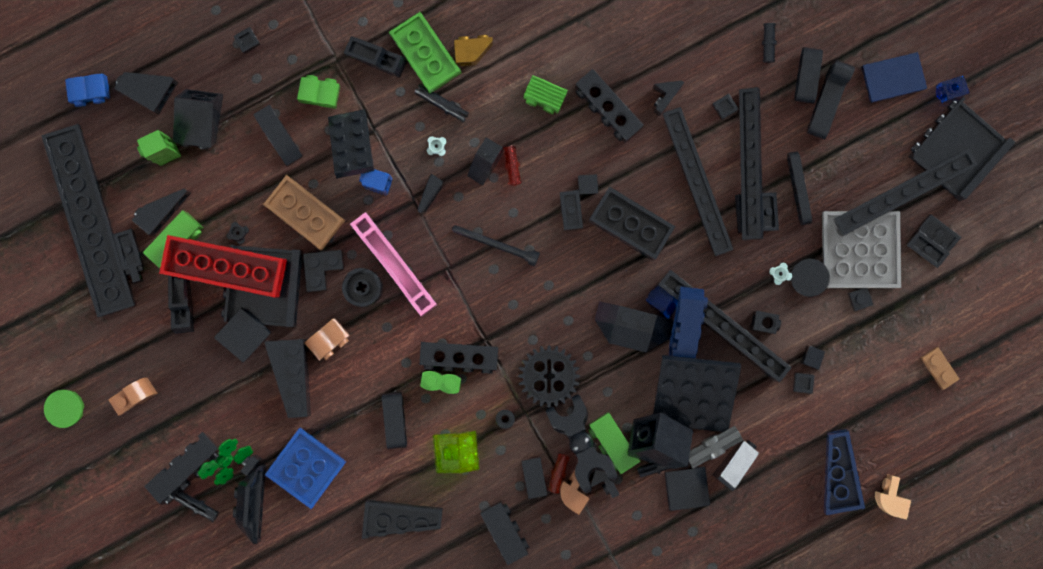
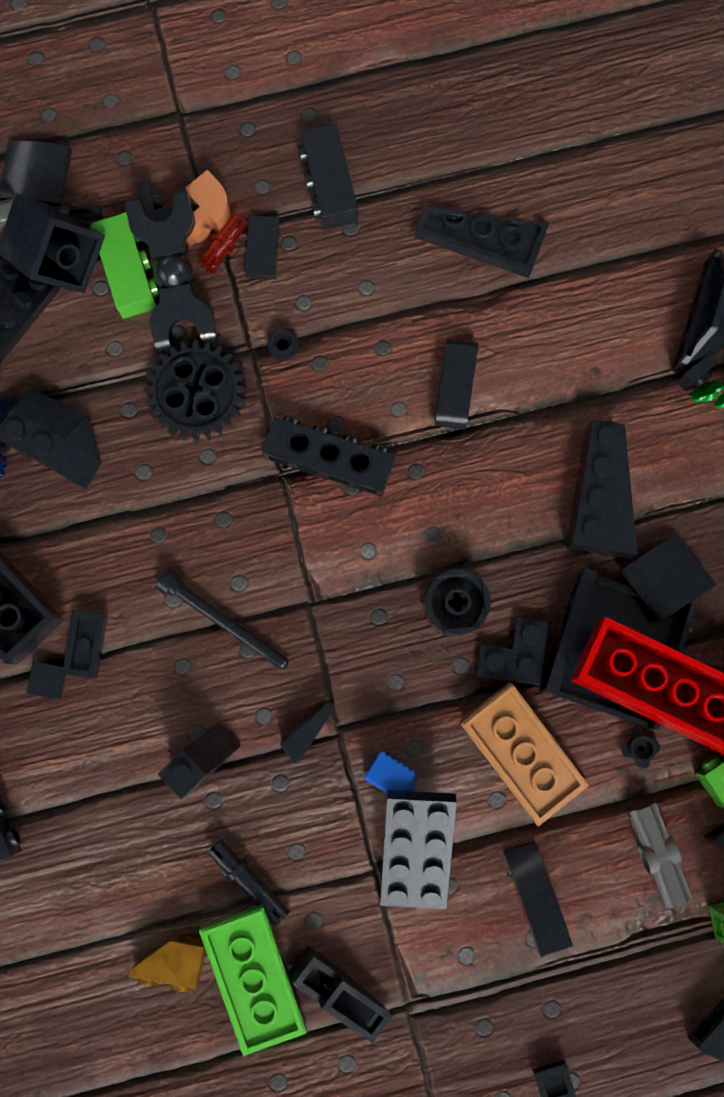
camera: 160 degrees left, 5 degrees down
black slope [173,89,223,149] -> none
blue plate [265,427,347,509] -> none
bright green brick [297,75,340,109] -> none
nougat brick [305,318,350,361] -> none
bright pink arch [350,212,437,317] -> none
bright green brick [420,371,462,394] -> none
light aqua plate [427,136,446,156] -> none
clear neon green slope [433,431,480,473] -> none
clear red pin [503,146,522,186] -> none
bright green brick [523,75,568,115] -> none
none -> dark grey piece [627,802,693,909]

